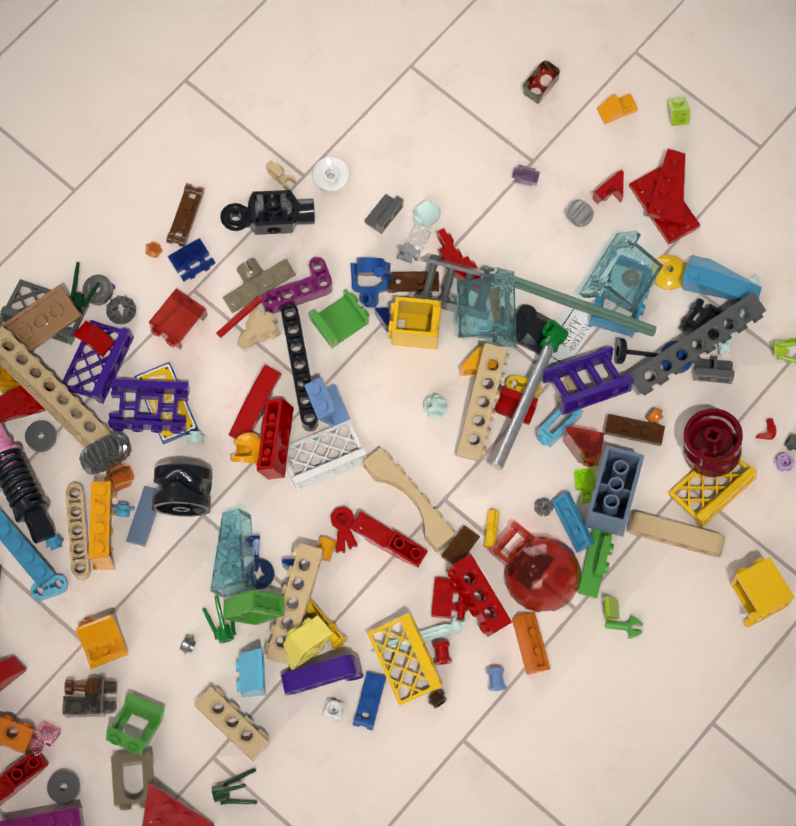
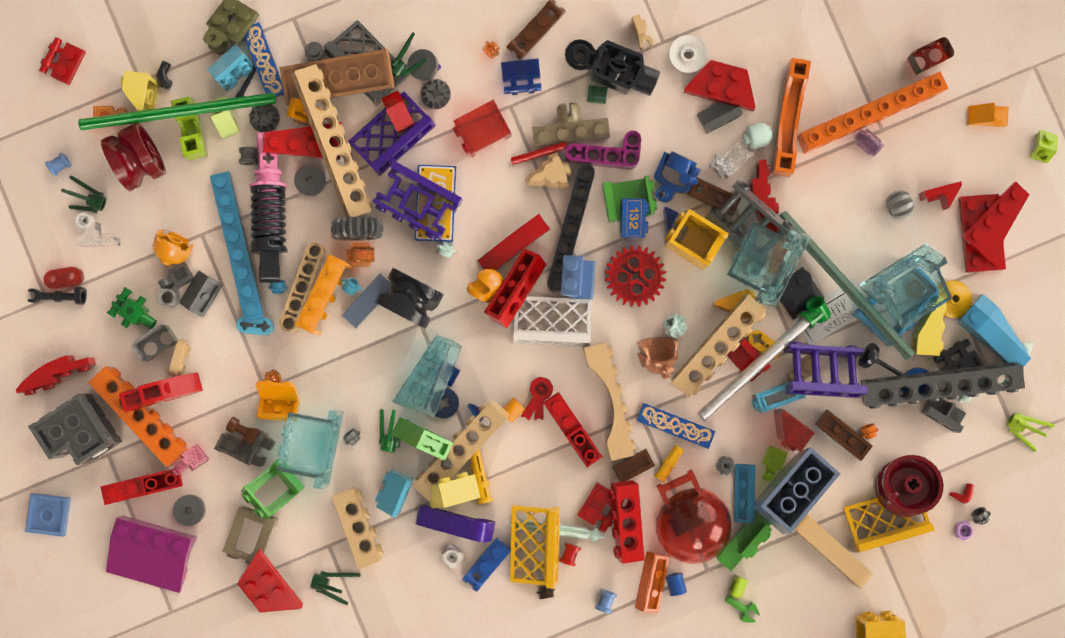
camera: 25 degrees right, 15 degrees up
none -> clear light blue windscreen [277,410,344,489]
none -> clear green piece [587,85,608,104]
none -> red gear [604,245,666,307]
none -> blue brick [620,198,649,238]
none -> nougat helmet [636,337,679,379]
none -> tile [637,403,716,449]
none -> blue gear [666,572,687,596]
none -> red wing [683,60,756,112]
none -> orange arch [771,58,811,177]
none -> orange brick [797,71,949,154]
none -> light yellow slope [911,298,947,356]

